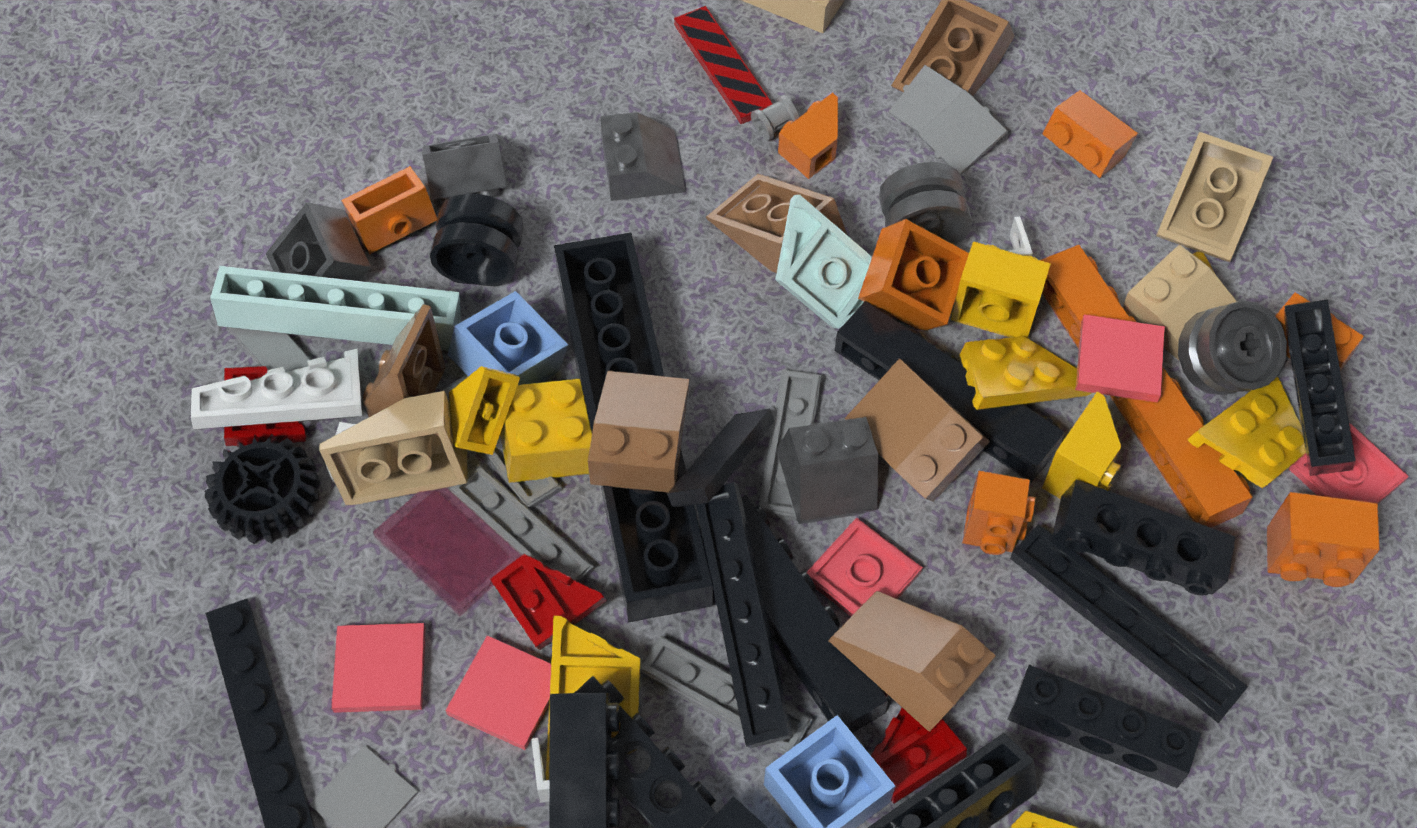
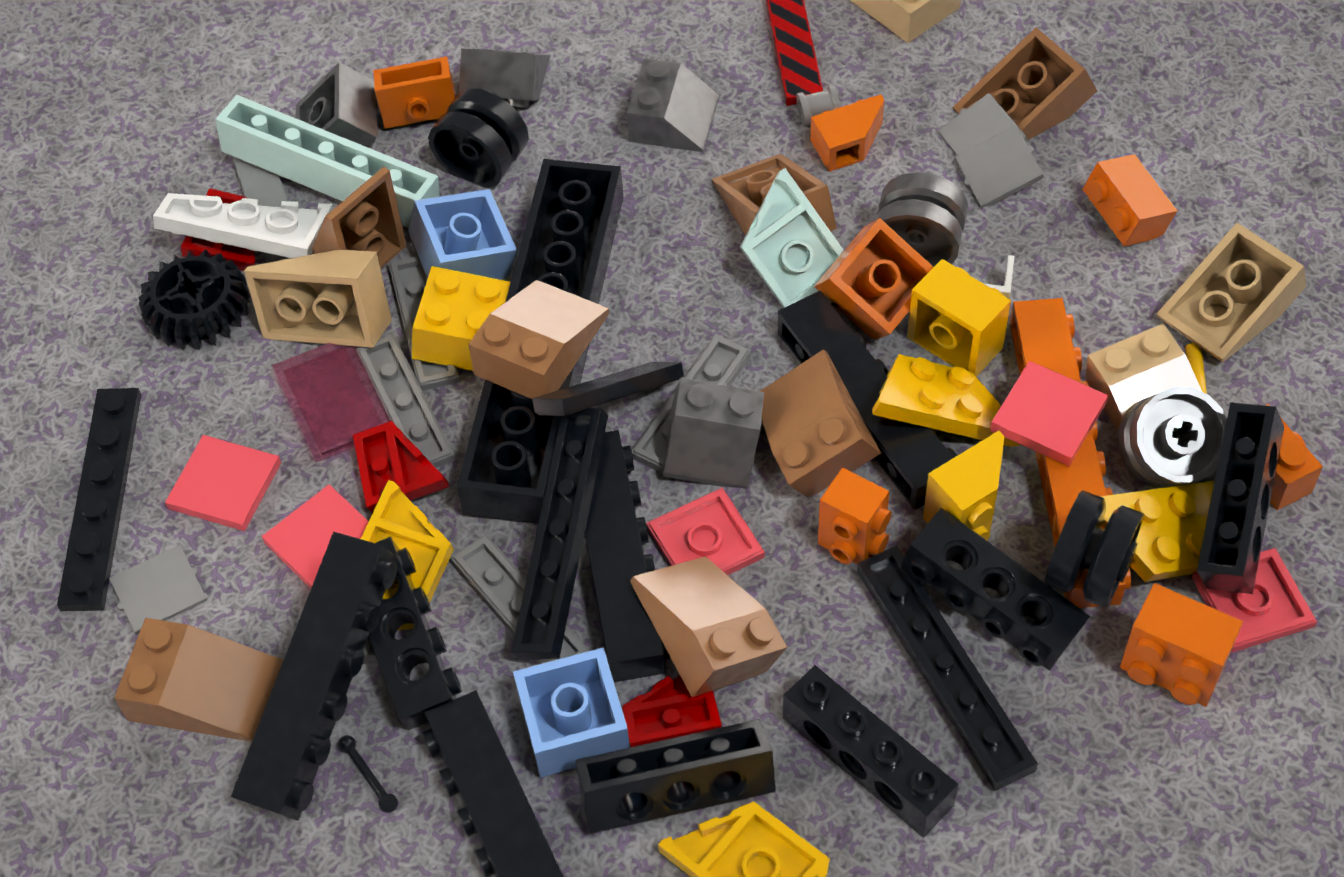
camera: 25 degrees right, 5 degrees down
yellow slope [449,366,520,455] -> none
none -> black wheel [1045,490,1144,609]

